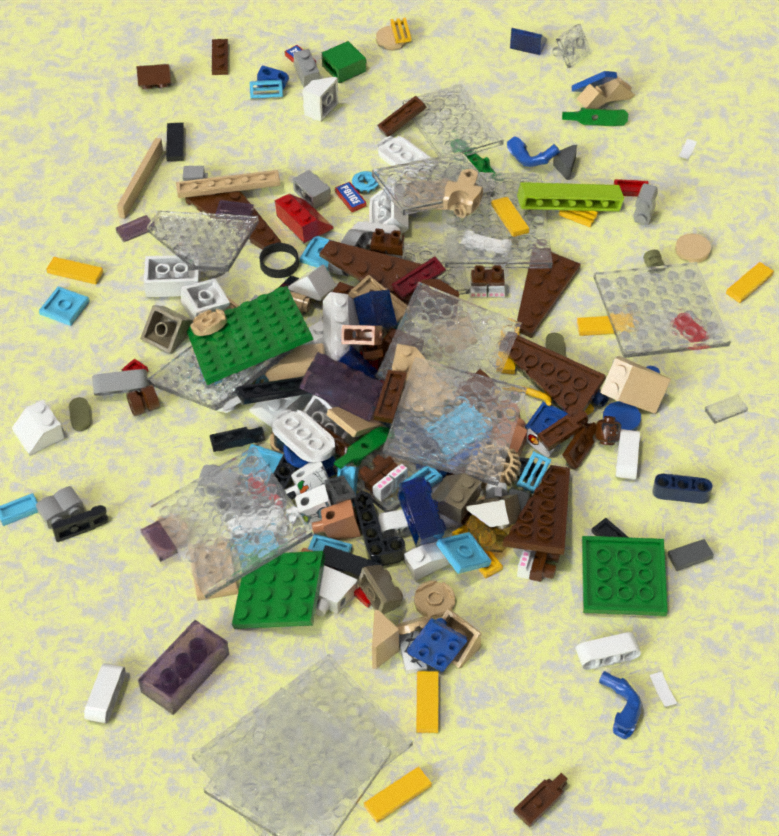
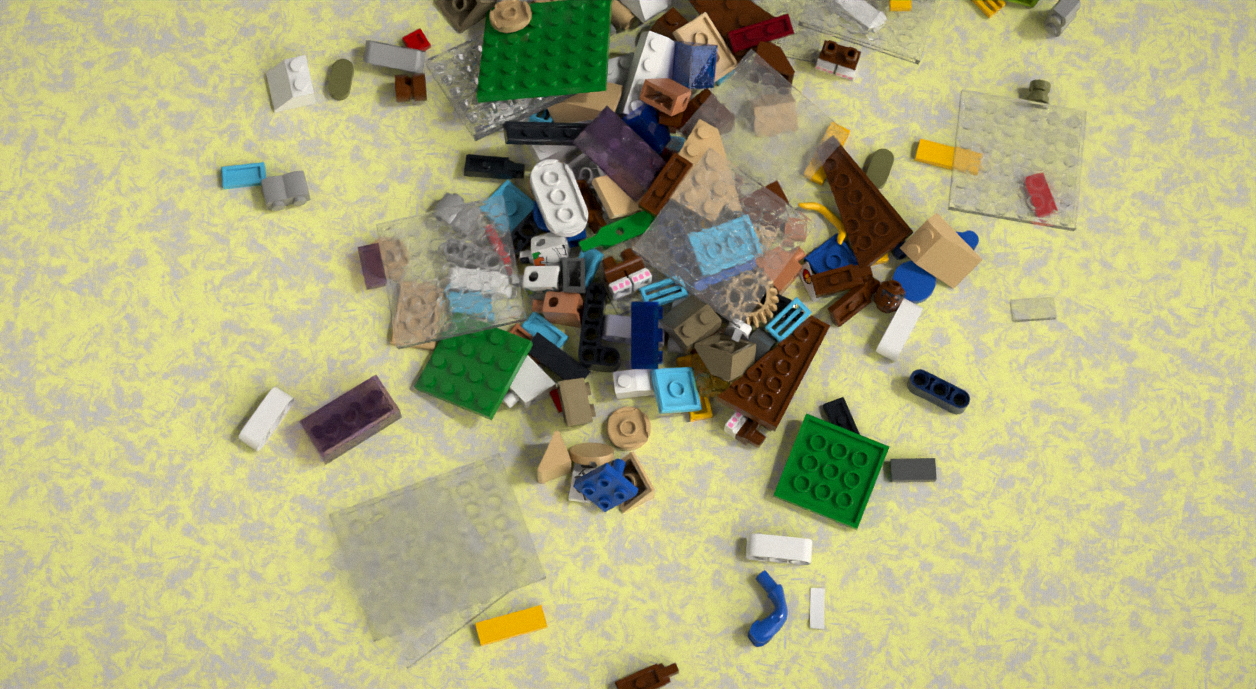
camera: 15 degrees right, 20 degrees up
black hinge [51,505,108,542] -> none
yellow tile [416,671,438,733] -> none
reddish brown wing [515,245,581,338] -> none
tan tile [675,233,711,263] -> none
yellow tile [726,262,774,303] -> none

